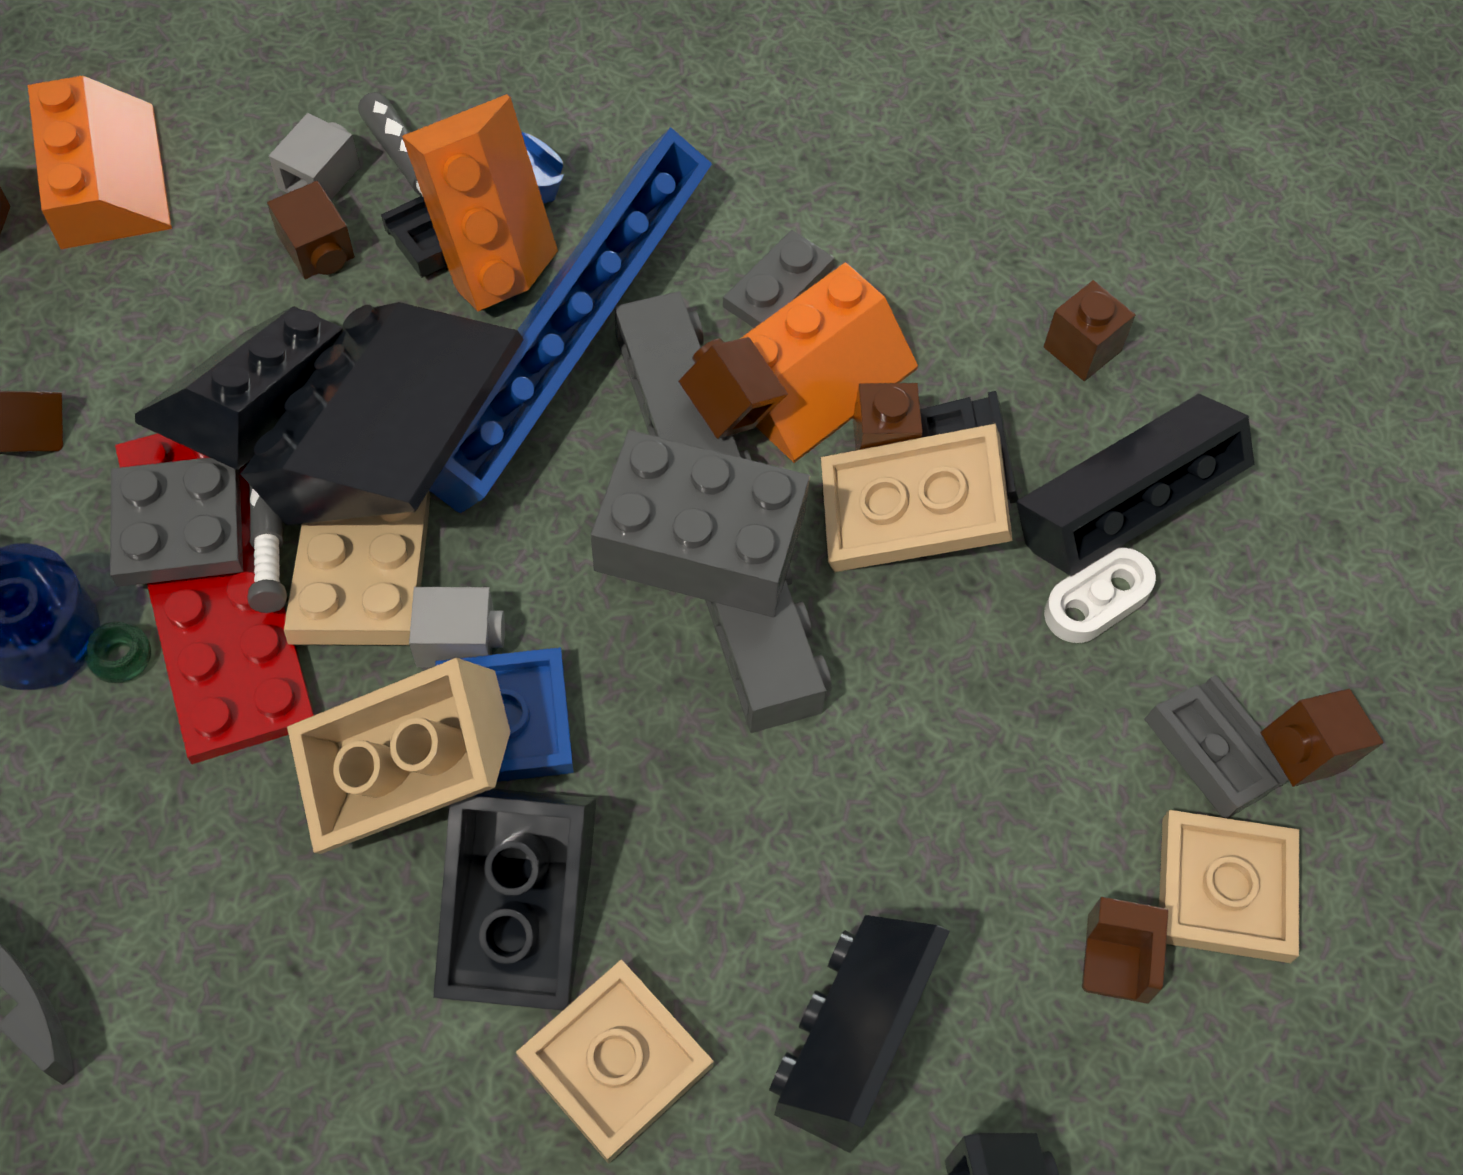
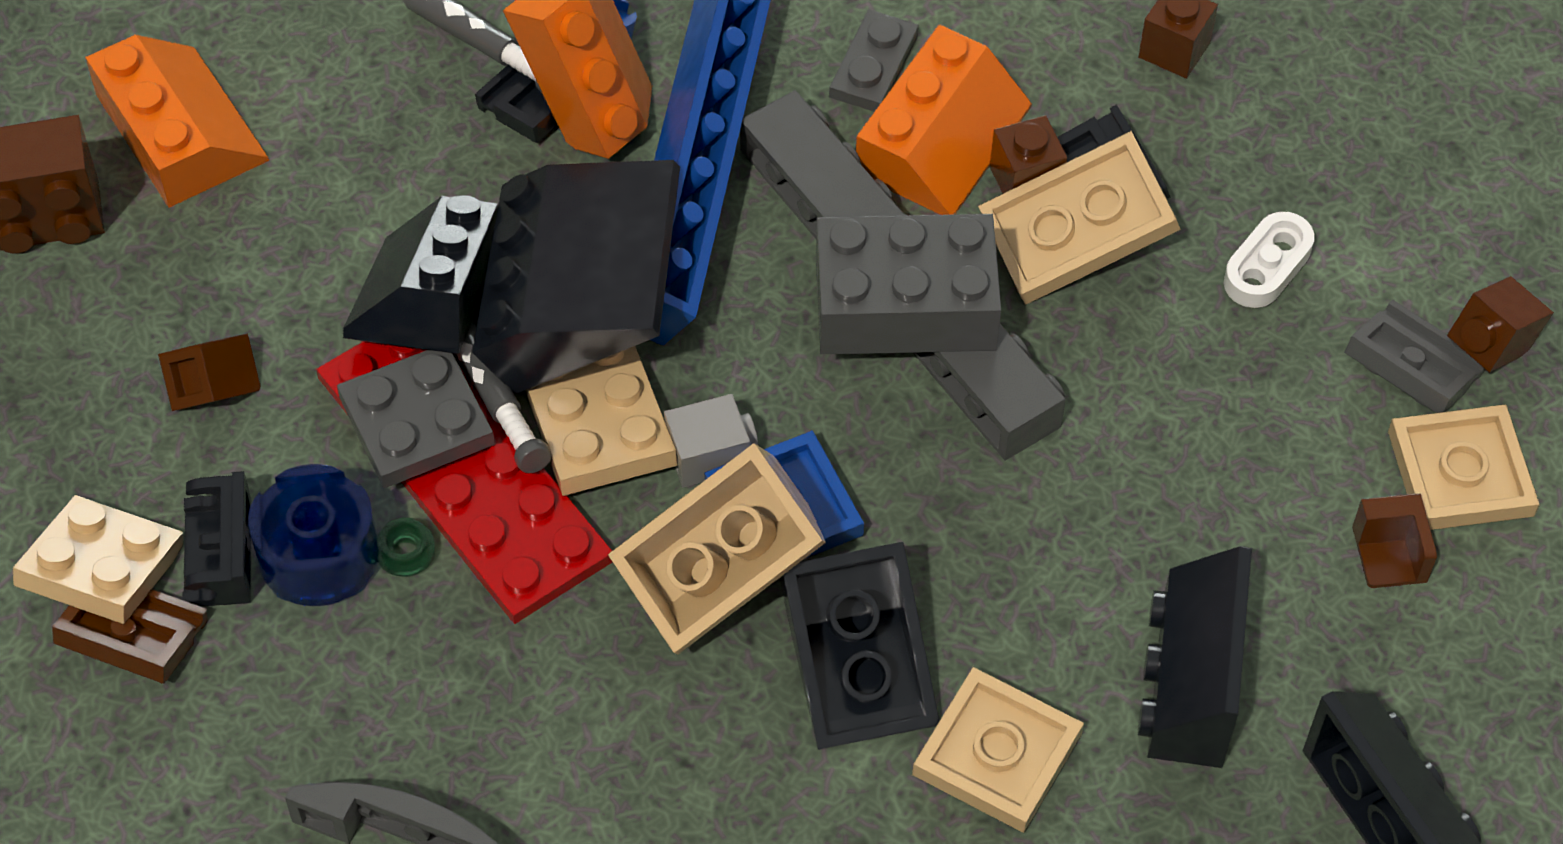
camera: 15 degrees left, 5 degrees down
reddish brown brick [267,180,355,279] -> none
light grey brick [269,113,360,200] -> none
reddish brown brick [678,337,788,439] -> none
black brick [1016,394,1255,576] -> none

